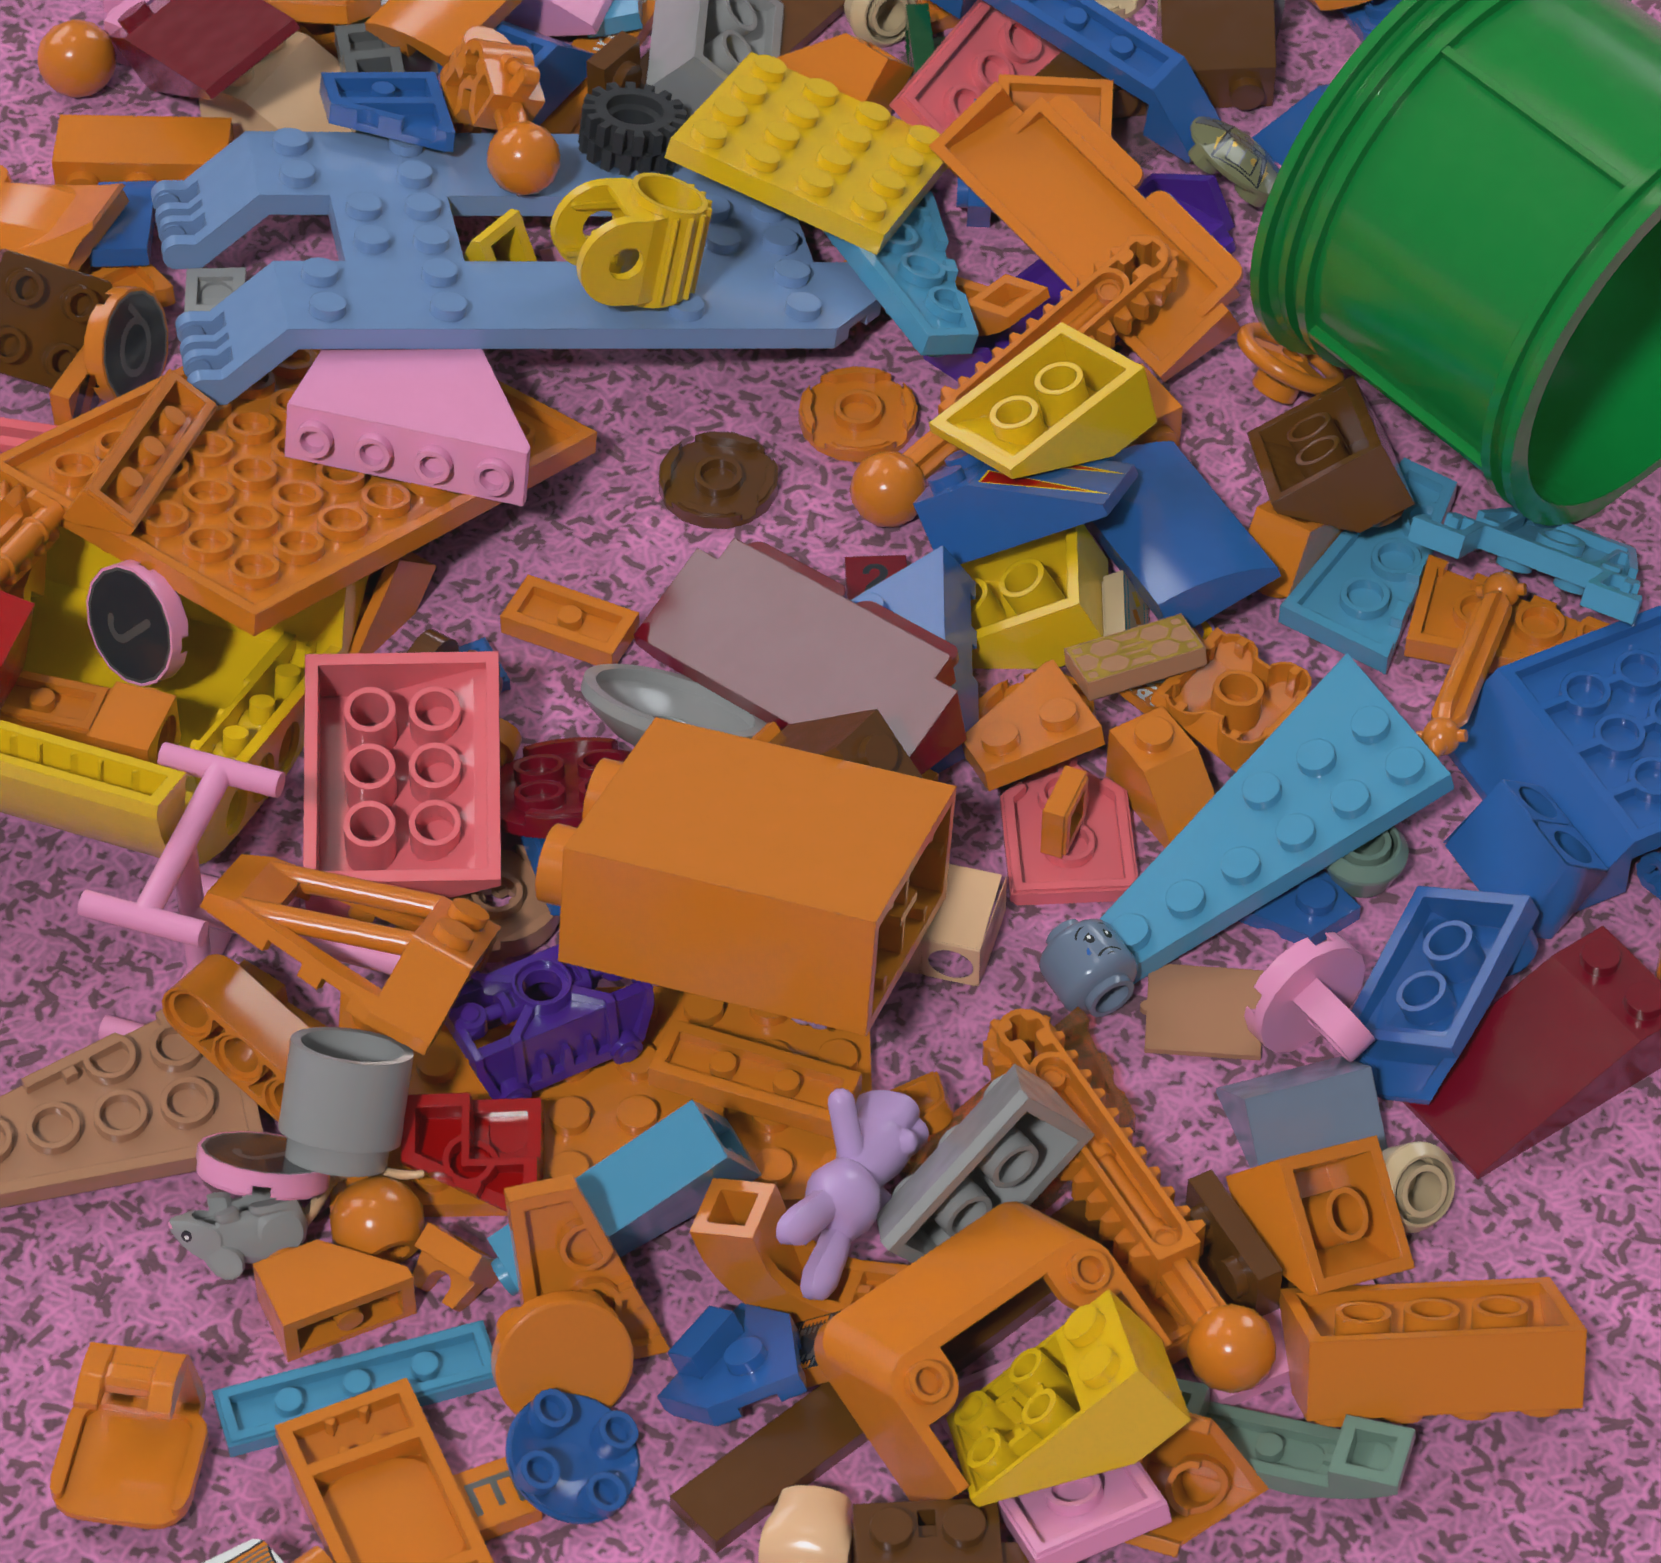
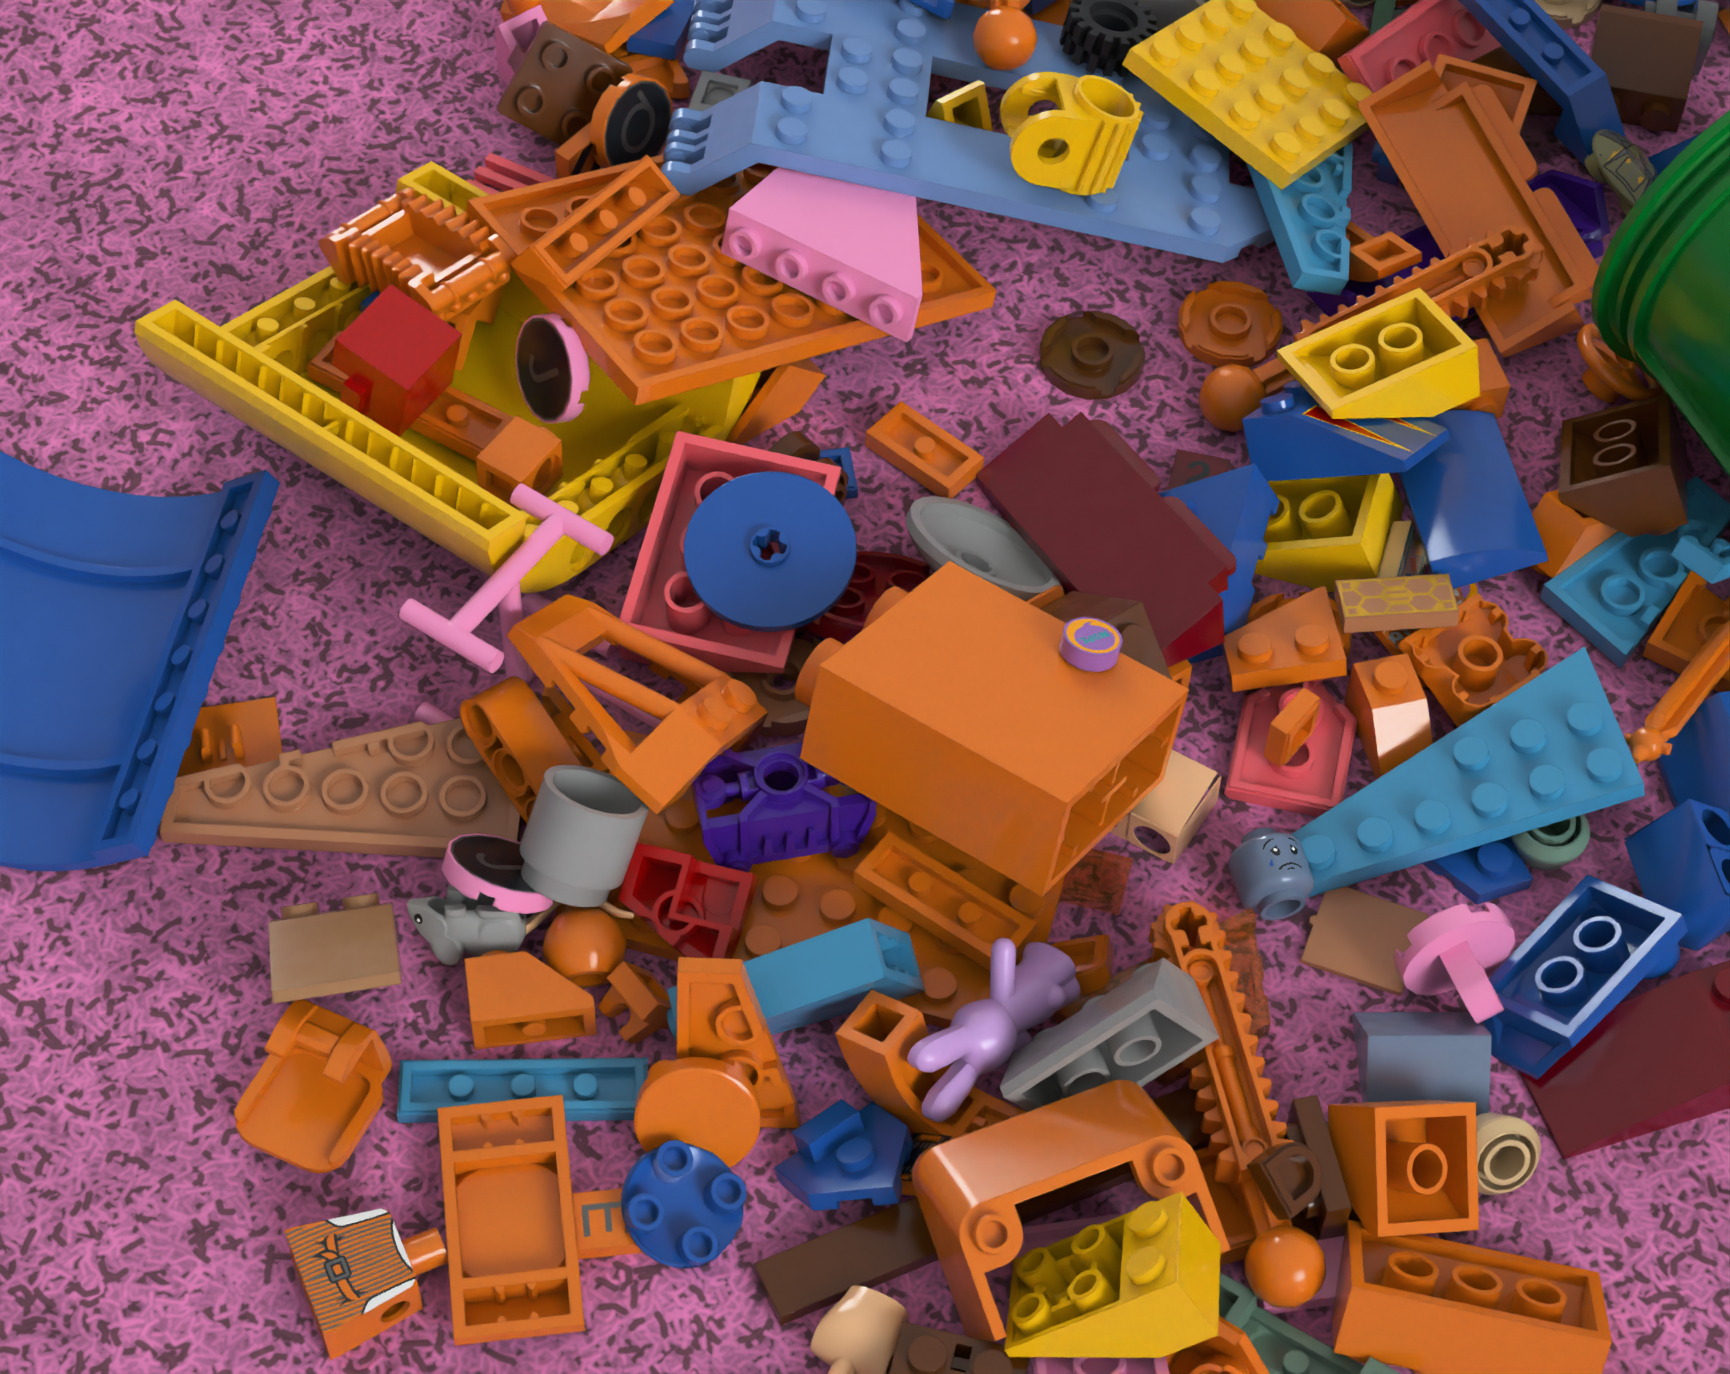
camera: 15 degrees right, 5 degrees up
none -> medium nougat slope [268,893,403,1004]
none -> blue piece [684,471,857,632]
none -> medium lavender tile [1059,617,1123,672]
none -> clear orange tile [1061,849,1133,915]
none -> reddish brown tile [1246,1142,1322,1221]

